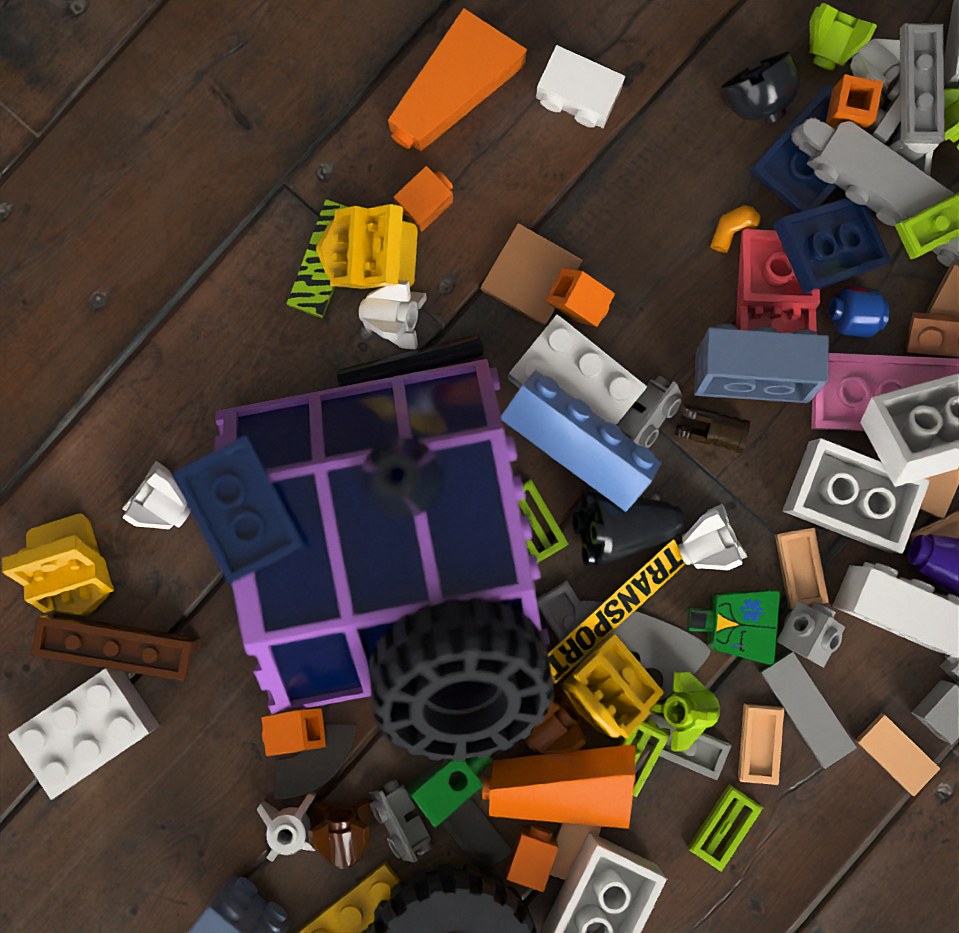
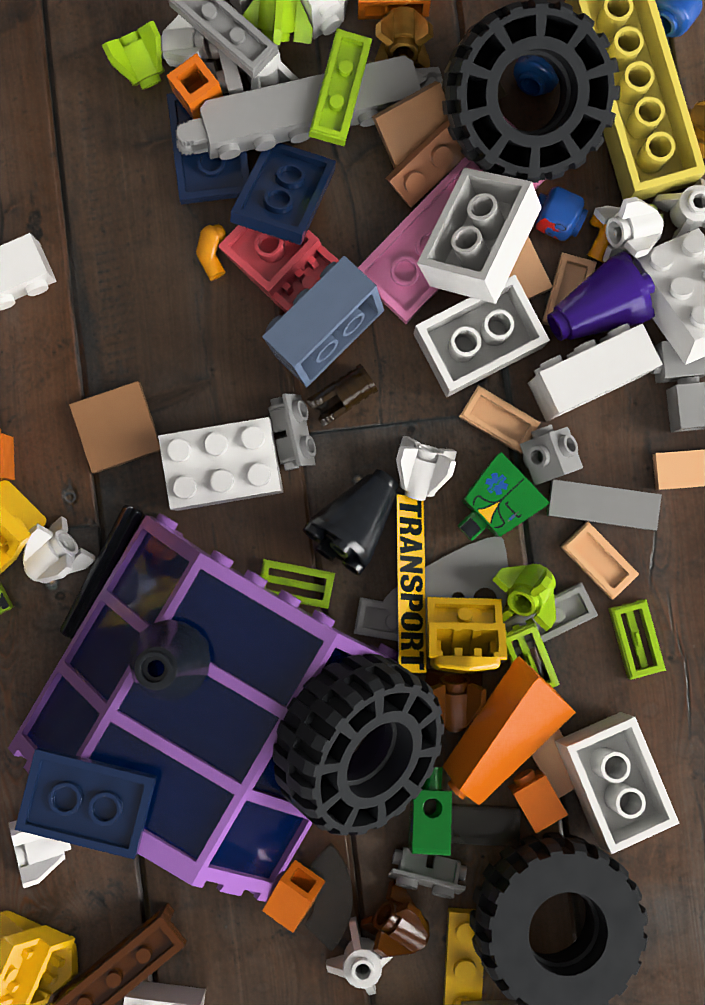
camera: 50 degrees left, 0 degrees up
medium blue brick [501,370,662,512] -> none
orange brick [545,268,615,327] -> none
black cylinder [721,51,800,124] -> none
blue head [828,286,889,338] -> none

